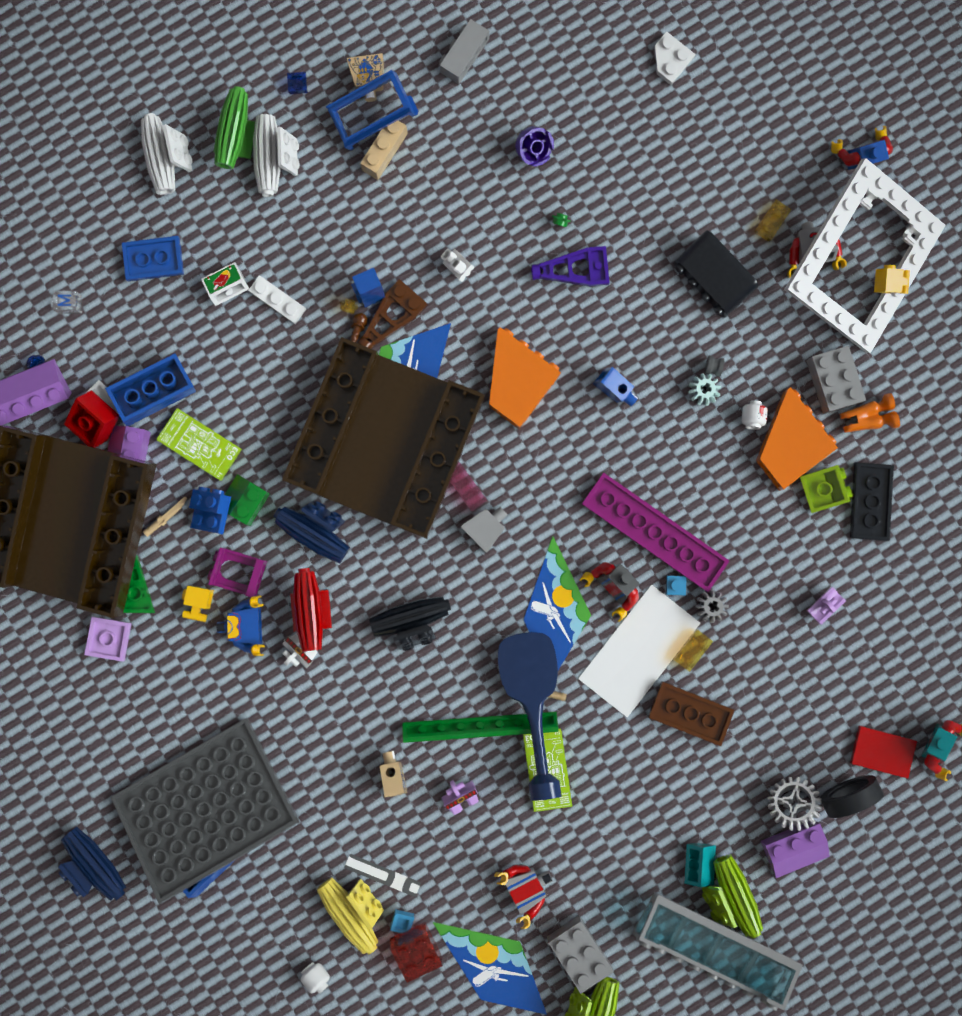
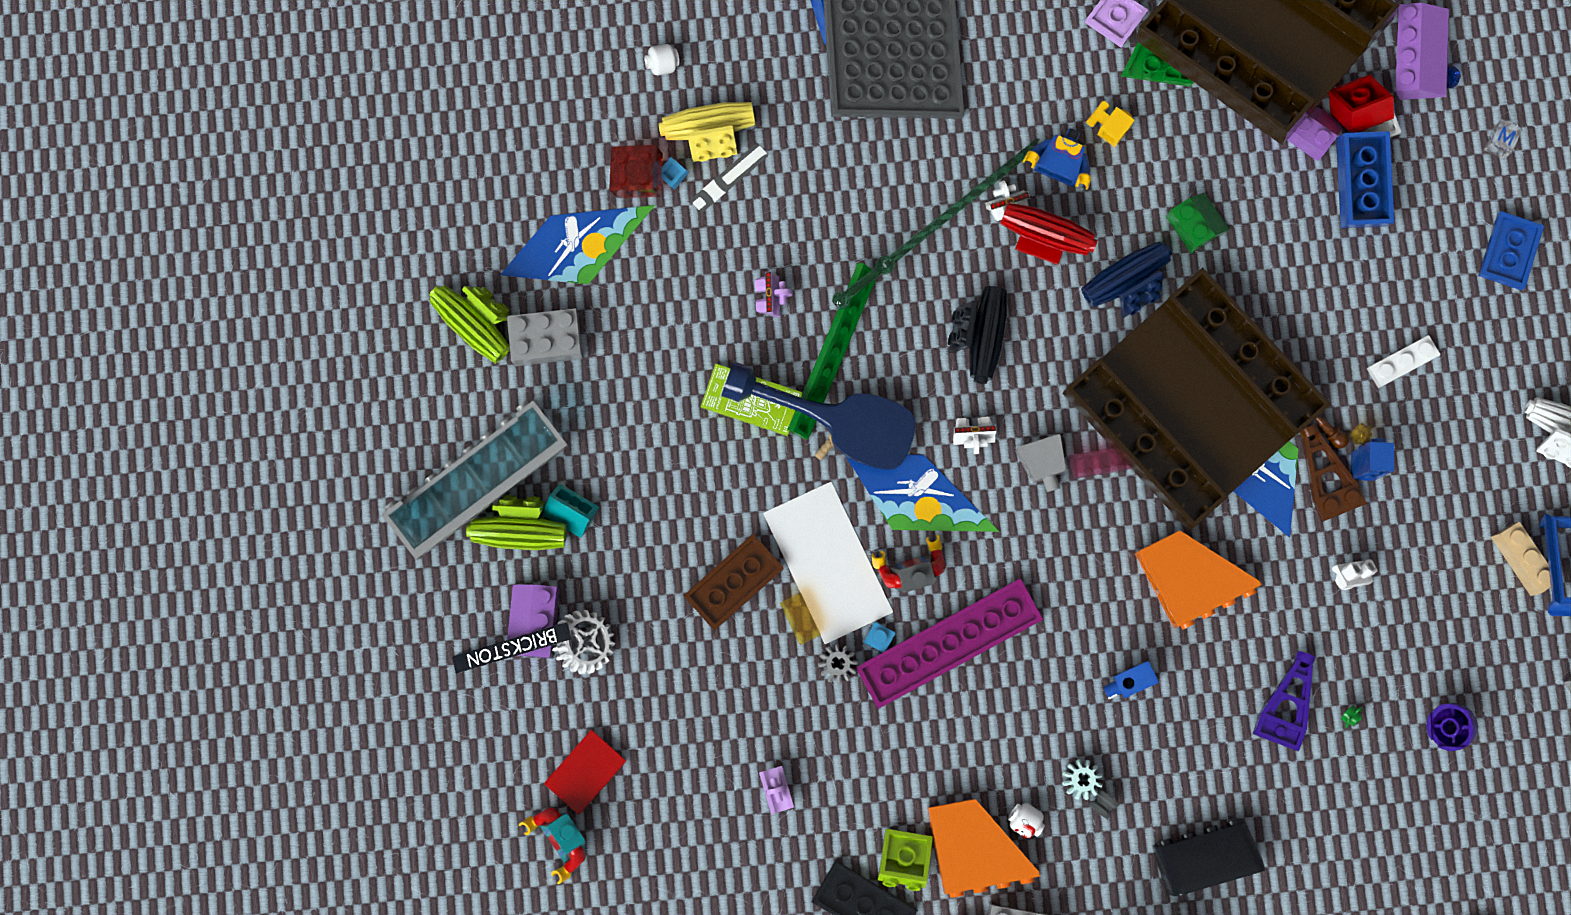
camera: 120 degrees right, 5 degrees down
tan piece [143,497,187,537] -> none
lime tile [156,408,242,481] -> none
blue plate [189,486,231,534] -> none
brick [201,262,249,306] -> none
magenta panel [207,547,267,597] -> none
tan torso [380,751,407,797] -> none
torso [494,865,553,929] -> none
black tyre [820,775,884,818] -> none
none -> black sticker [452,622,571,674]
none -> clear green bar [832,139,1040,309]
none -> white hips [953,417,996,454]

